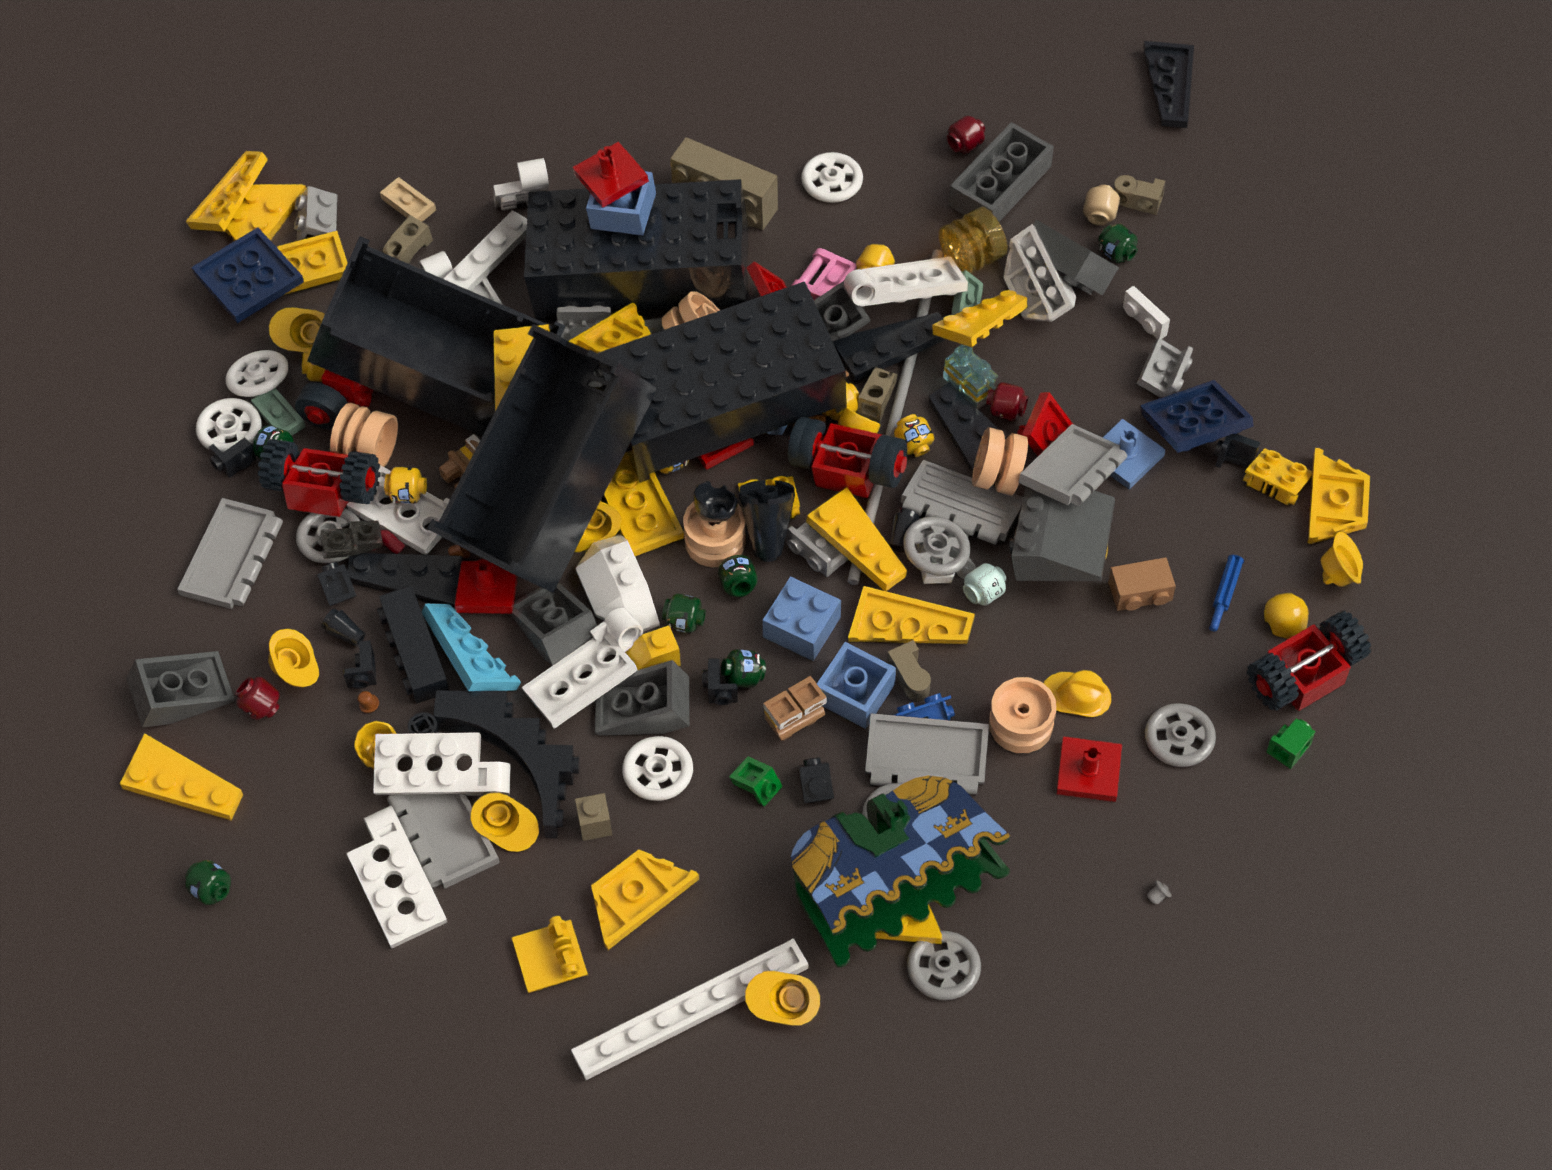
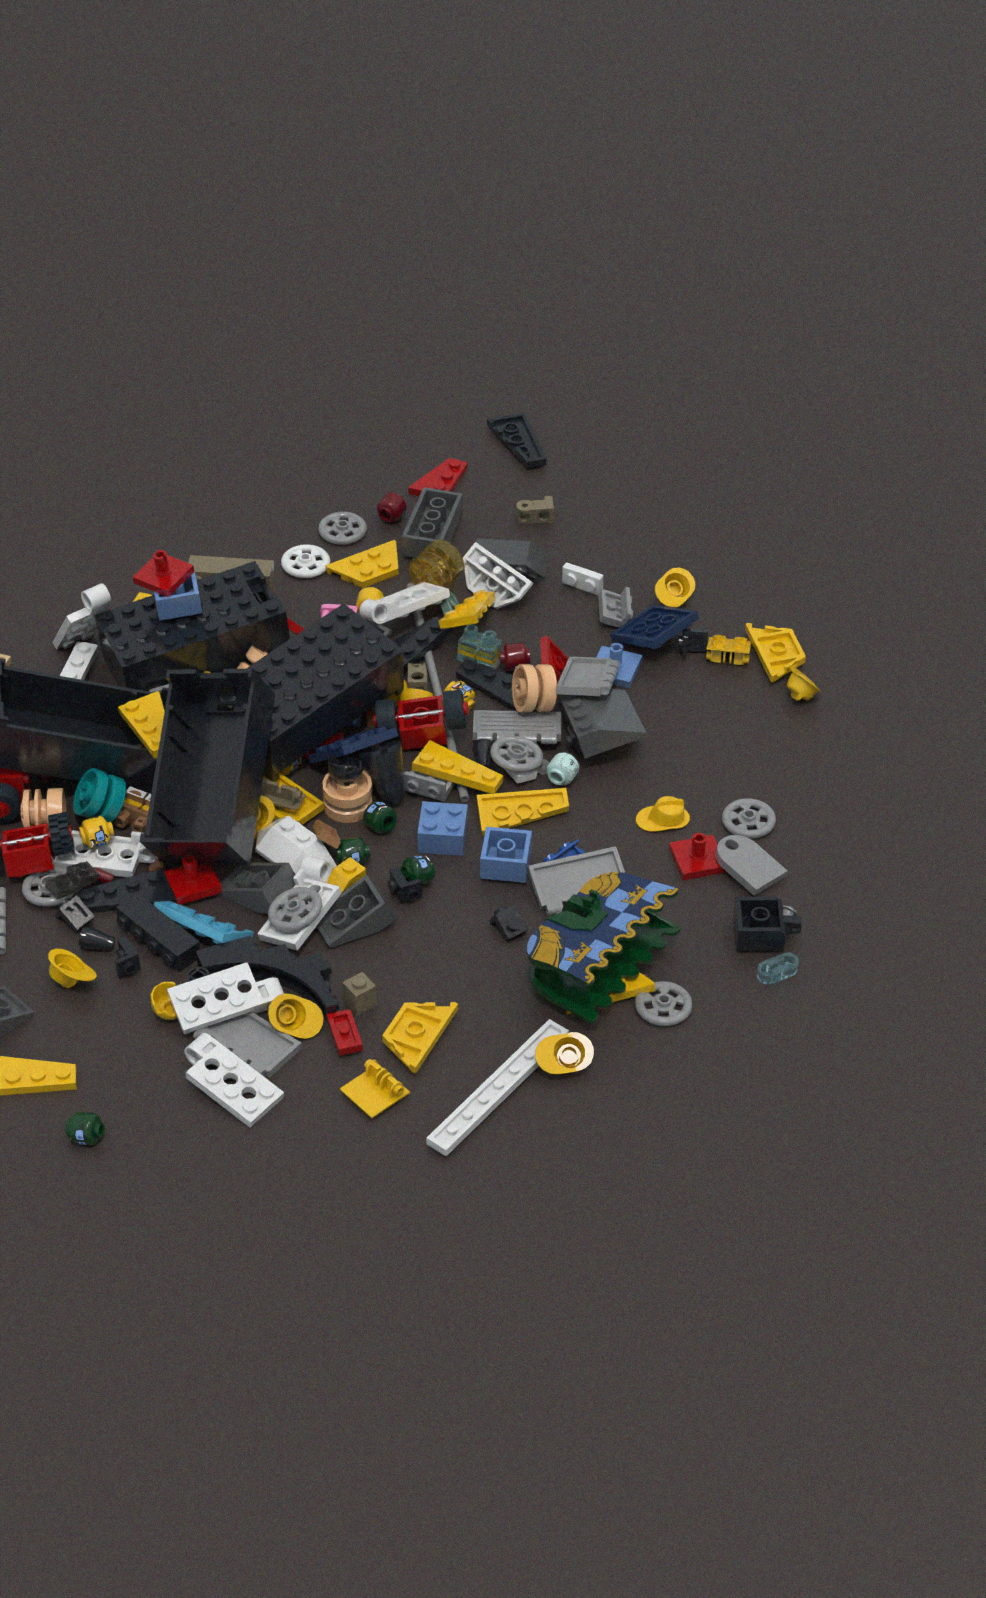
camera: 25 degrees left, 15 degrees down
dark red head [235,677,280,720] -> none
dark orange piece [358,691,379,713] -> none
white plate [622,736,693,801] -> none
green bracket [729,756,782,806] -> none
medium nougat hips [763,676,827,741] -> none
dark tan leg [887,640,931,702] -> none
light nougat wheel [989,677,1056,753] -> none
tan head [1083,184,1120,225] -> none
dark green head [1098,224,1138,263] -> none
medium nougat brick [1108,557,1176,611] -> none
blue axle [1209,555,1244,632] -> none
brick [1247,611,1371,711] -> none
yellow hair [1264,593,1309,638] -> none
green brick [1266,718,1316,769] -> none
none -> teal wheel [73,768,126,823]
none -> dark tan hinge [260,778,306,811]
none -> light grey plate [268,887,322,931]
none -> dark blue plate [308,726,398,764]
none -> medium nougat tile [312,820,341,849]
none -> light grey plate [318,512,367,545]
none -> yellow wing [325,540,399,588]
none -> red plate [327,1009,363,1056]
none -> red wing [408,458,468,496]
none -> yellow piece [655,567,695,608]
none -> light grey tile [715,835,788,896]
none -> black hinge [733,897,802,951]
none -> clear light blue beam [757,953,799,984]

